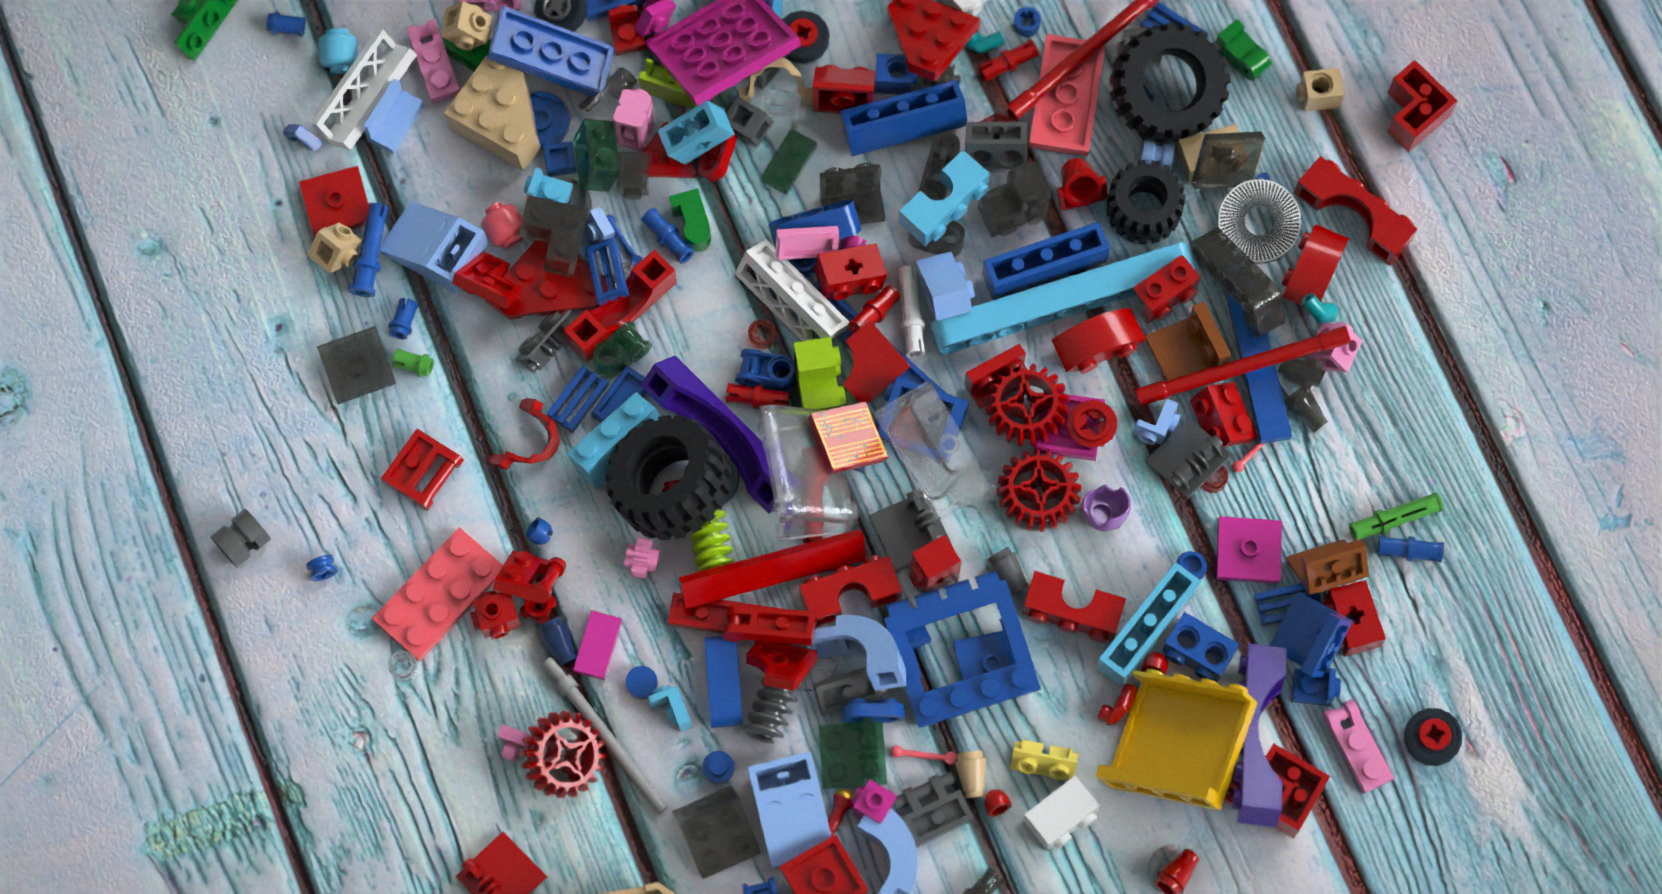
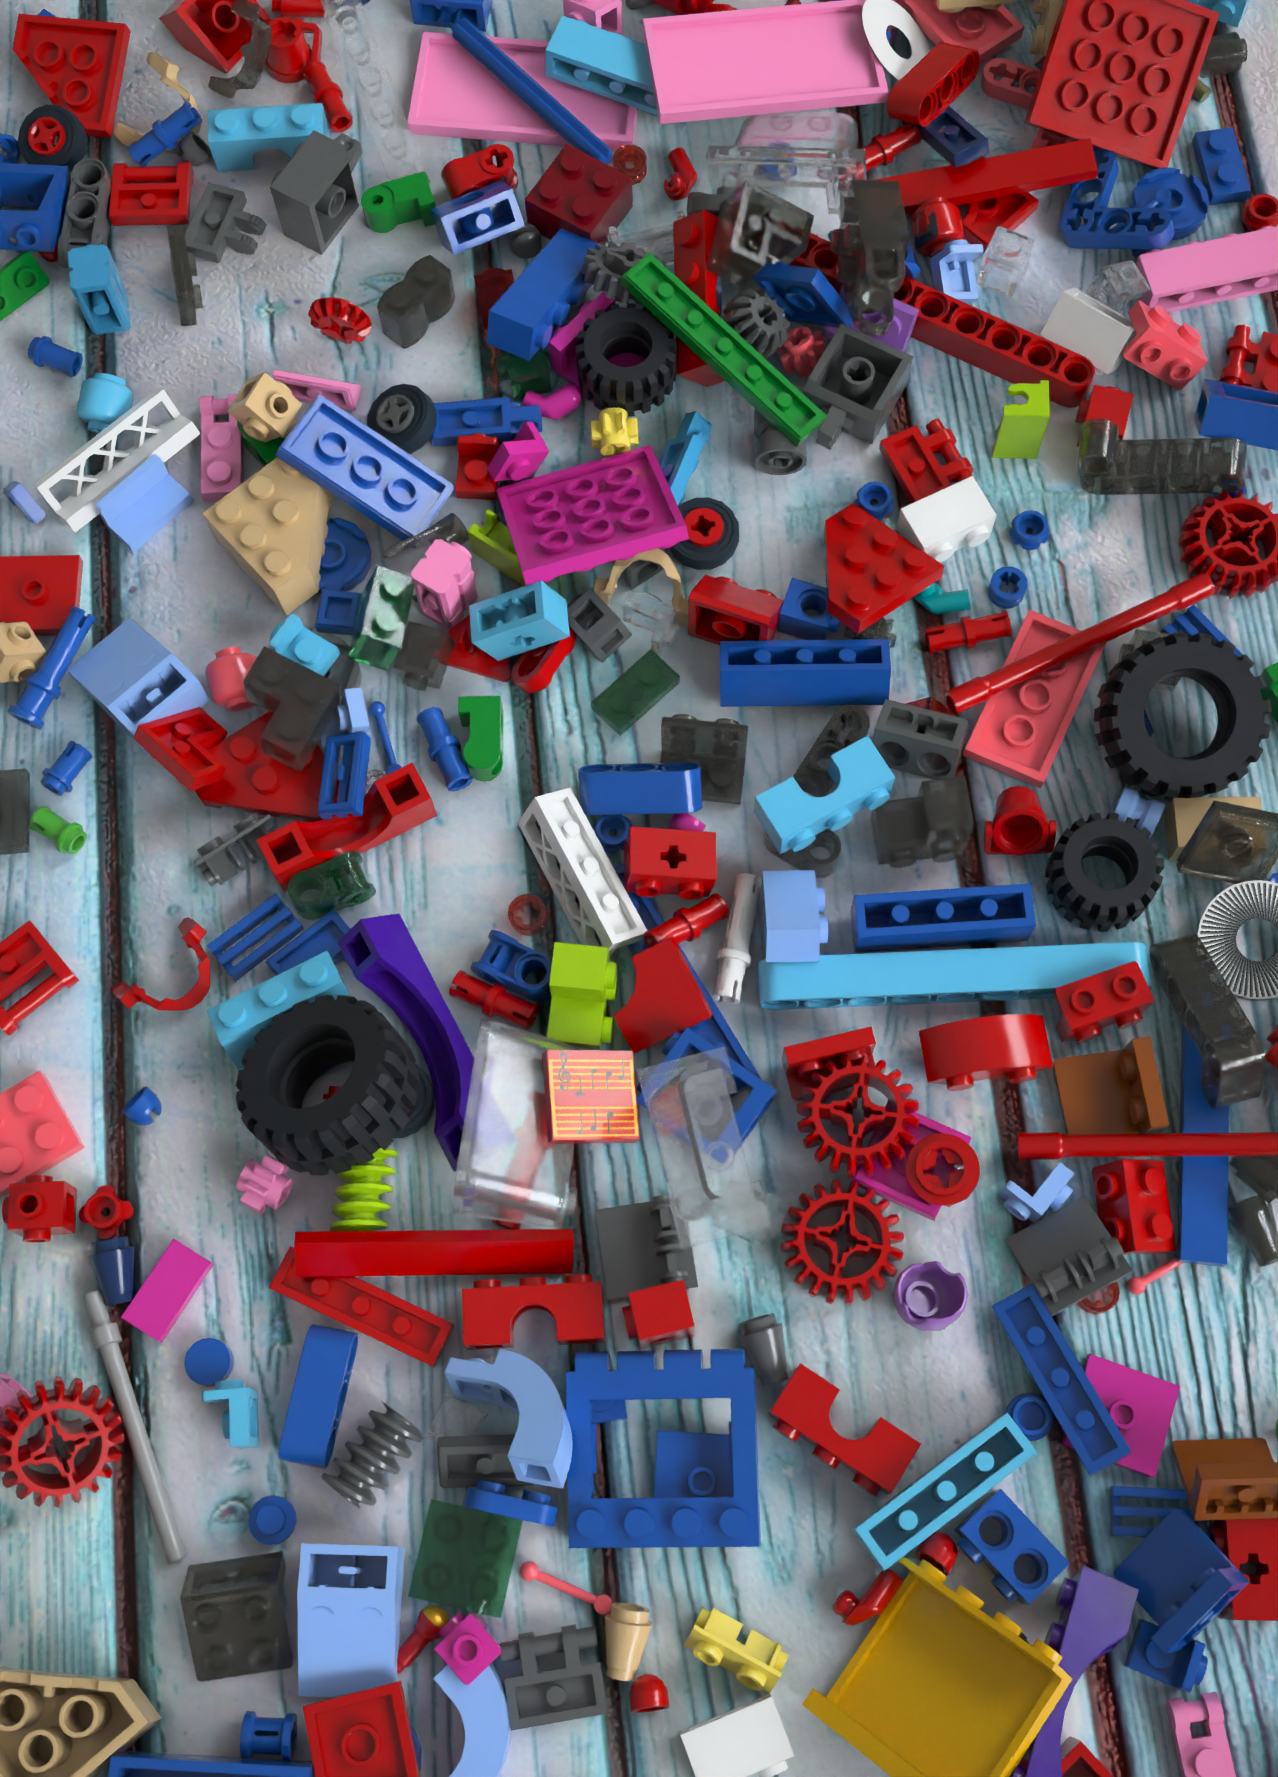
camera: 20 degrees right, 0 degrees up
red plate [493,550,566,603] -> none
red plate [723,605,817,646] -> none
red tile [746,641,817,691] -> none
bright pink tile [775,226,839,260] -> none
none -> blue plate [992,1284,1132,1477]

